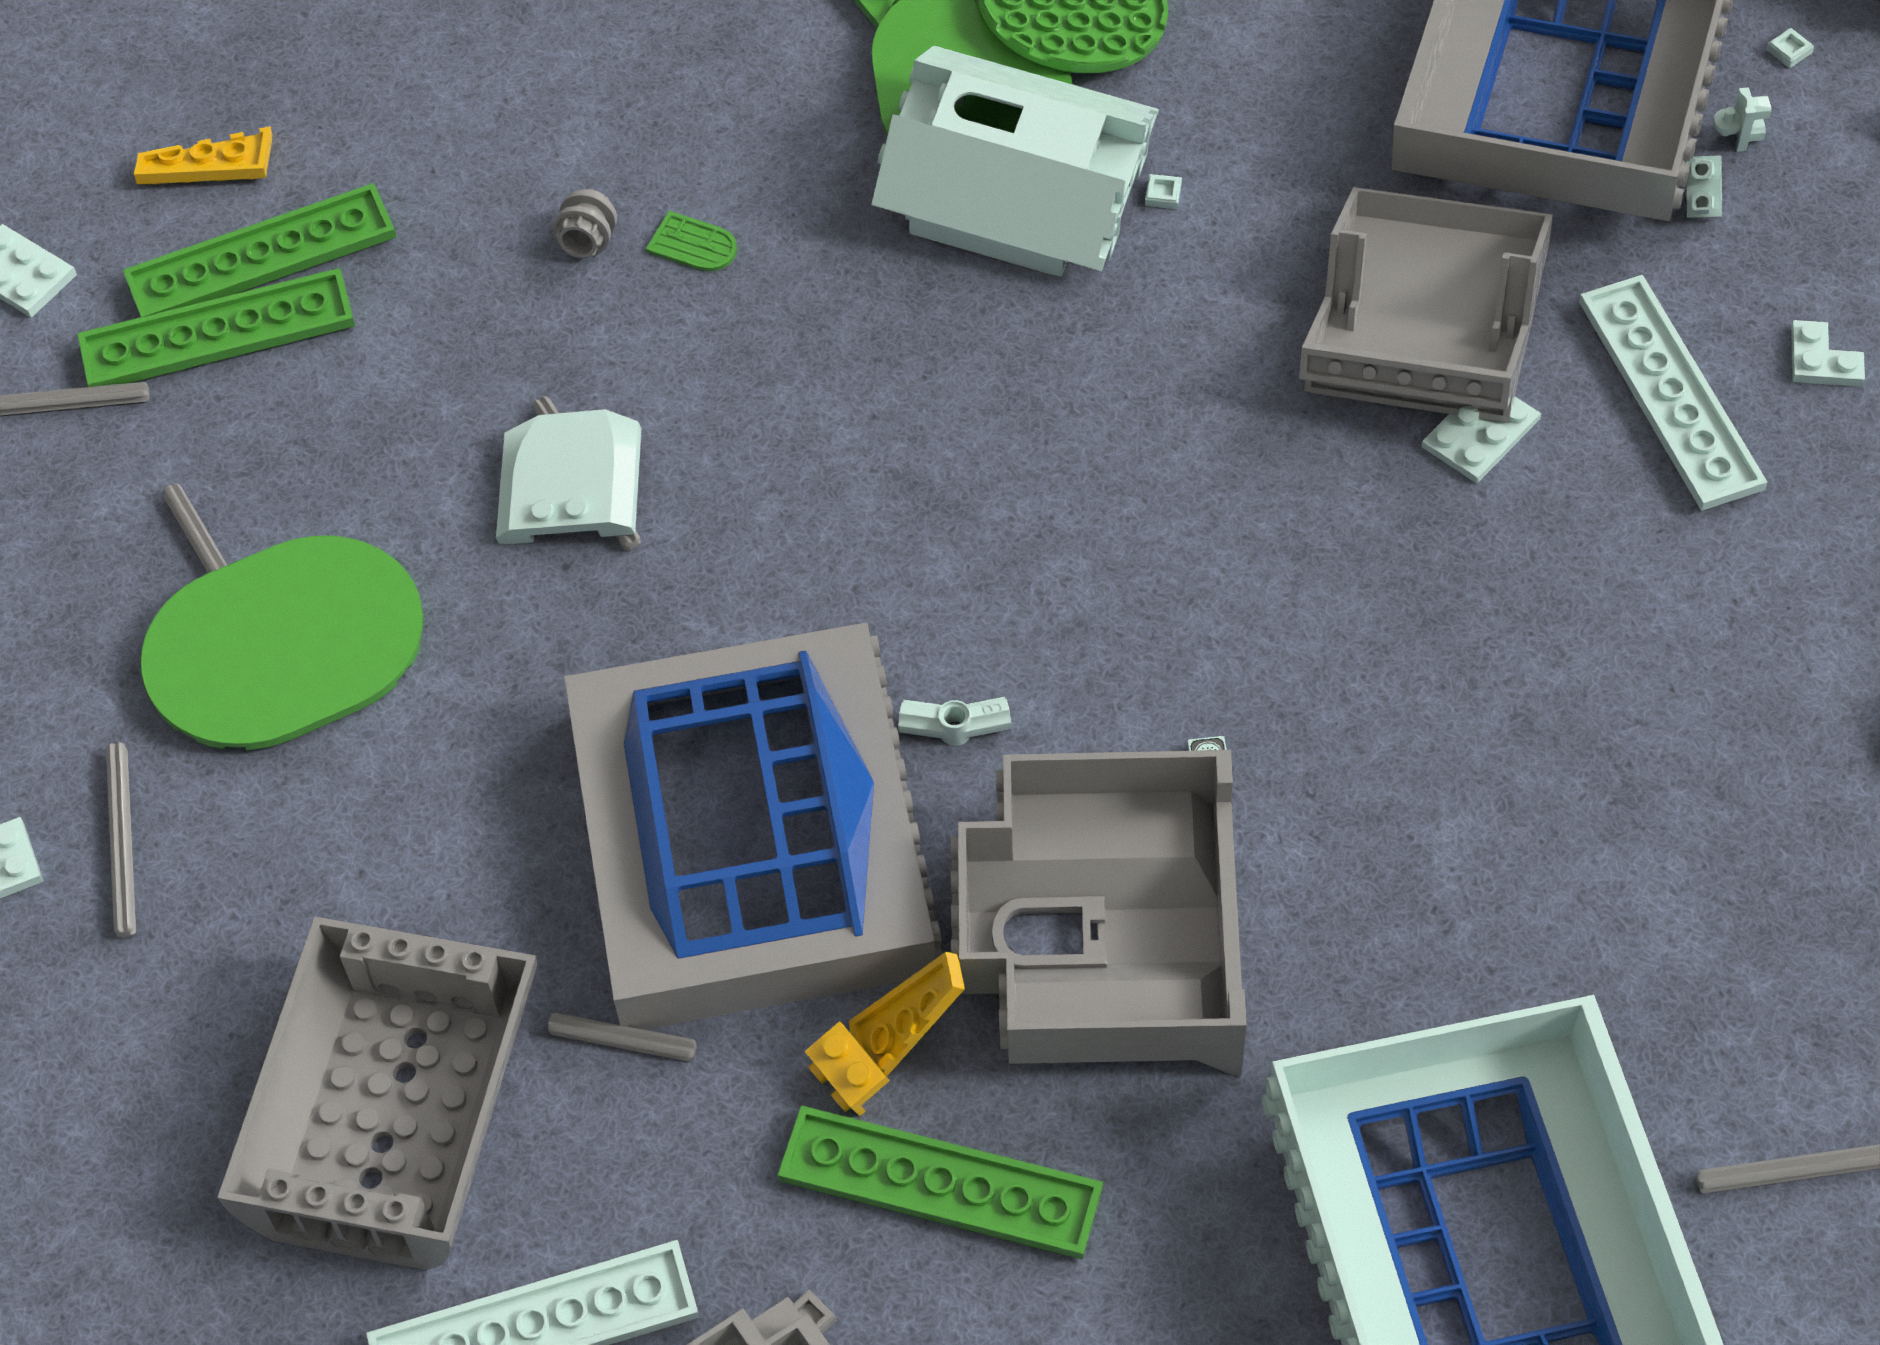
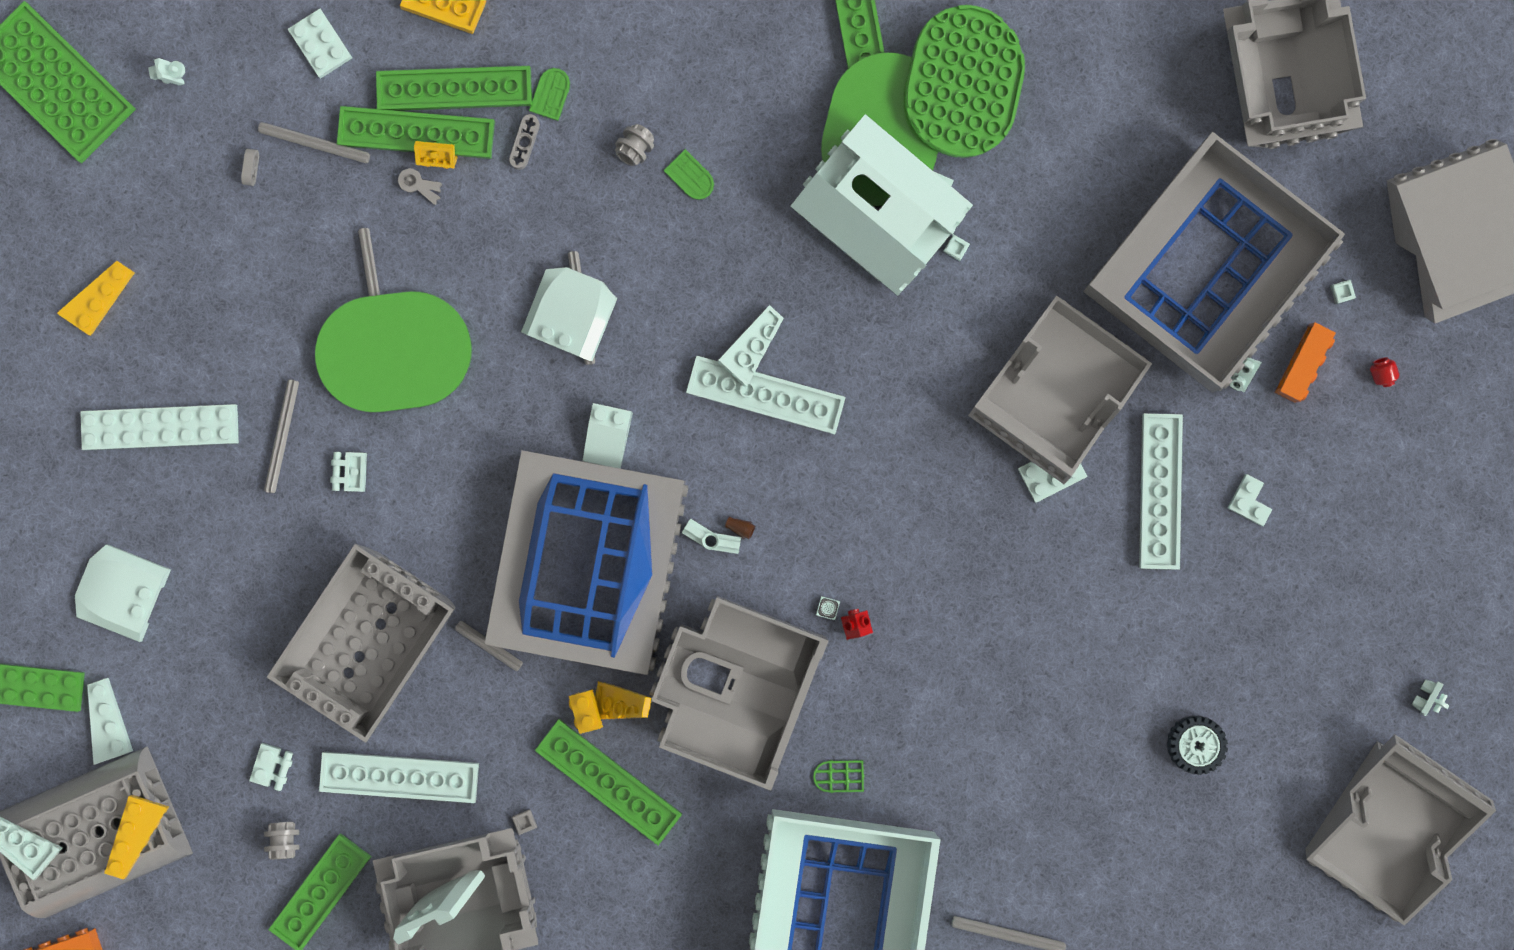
camera: 15 degrees right, 30 degrees up
light aqua hips [1713,87,1772,152] -> none
none -> light aqua plate [330,452,367,492]
none -> light grey piece [398,168,442,205]
none -> yellow bracket [414,141,458,169]
none -> light grey beam [509,114,540,170]
none -> bright green window [529,68,570,121]
none -> light aqua slope [583,403,633,469]
none -> light aqua plate [686,356,846,435]
none -> light aqua wing [718,305,784,388]
none -> reddish brown cone [725,517,755,539]
none -> bright green window [813,760,864,793]
none -> red brick [841,608,873,640]
none -> orange brick [1275,322,1336,403]

